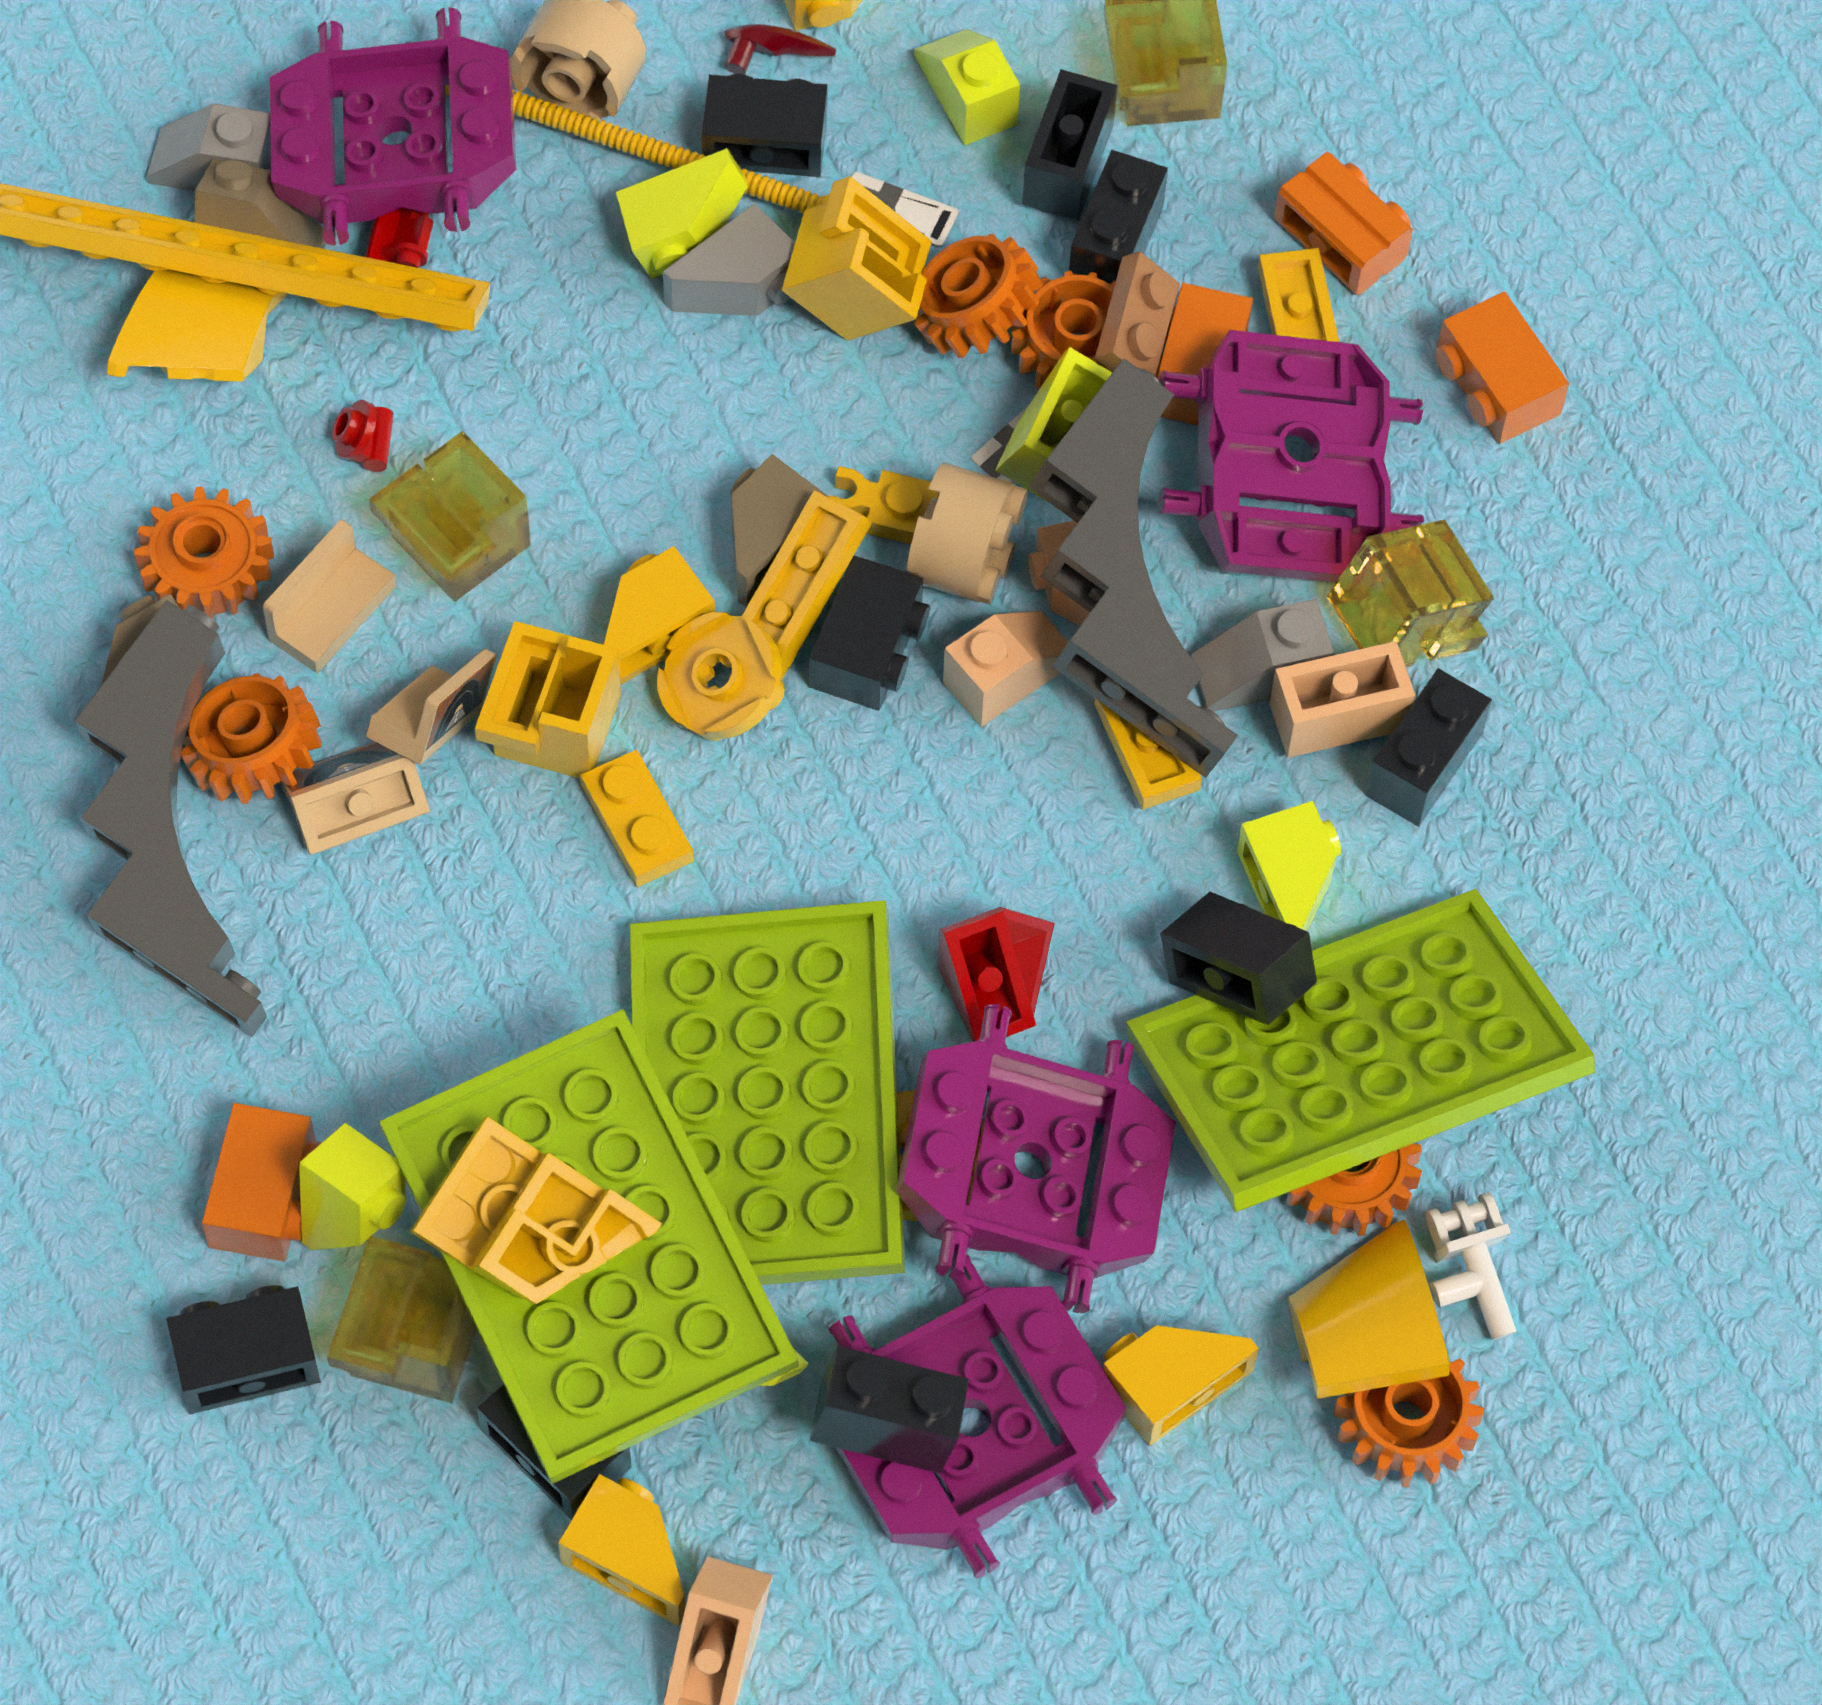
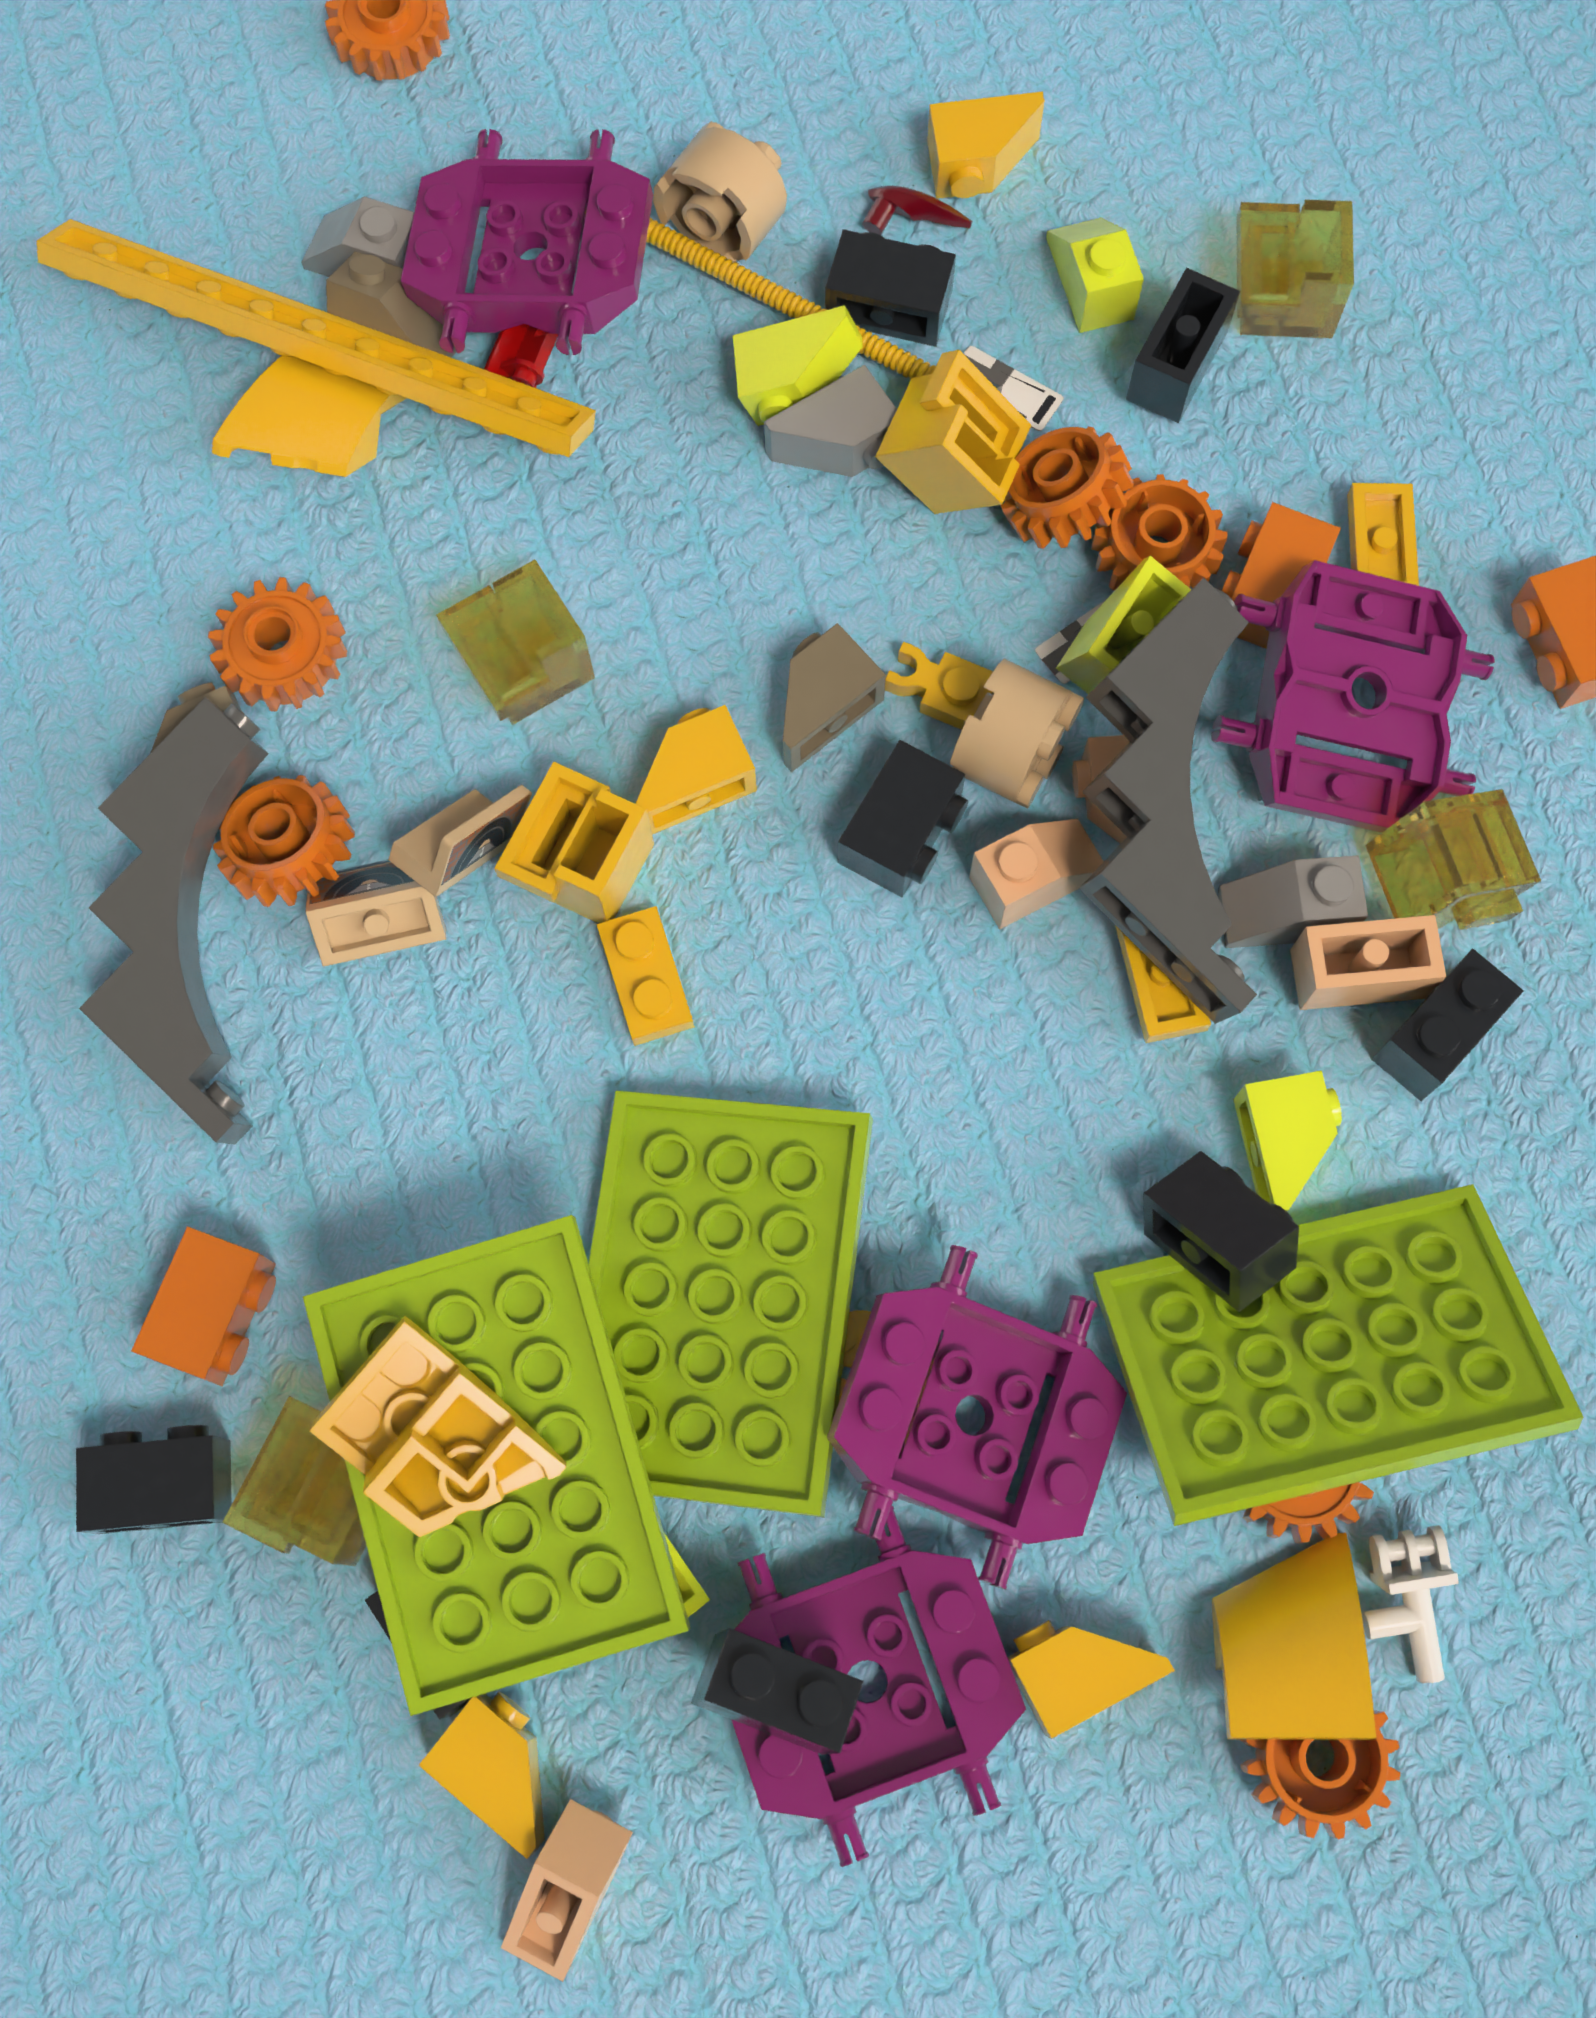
camera: 15 degrees right, 10 degrees up
tan panel [263,519,396,674] -> none
neon yellow slope [299,1123,406,1250] -> none
red plate [332,400,394,472] -> none
yellow plate [657,612,785,741] -> none
yellow plate [741,490,872,680] -> none
red slope [938,907,1055,1042] -> none
black brick [1069,149,1168,284] -> none
medium nougat plate [1095,251,1180,376] -> none
orange brick [1274,152,1413,296] -> none

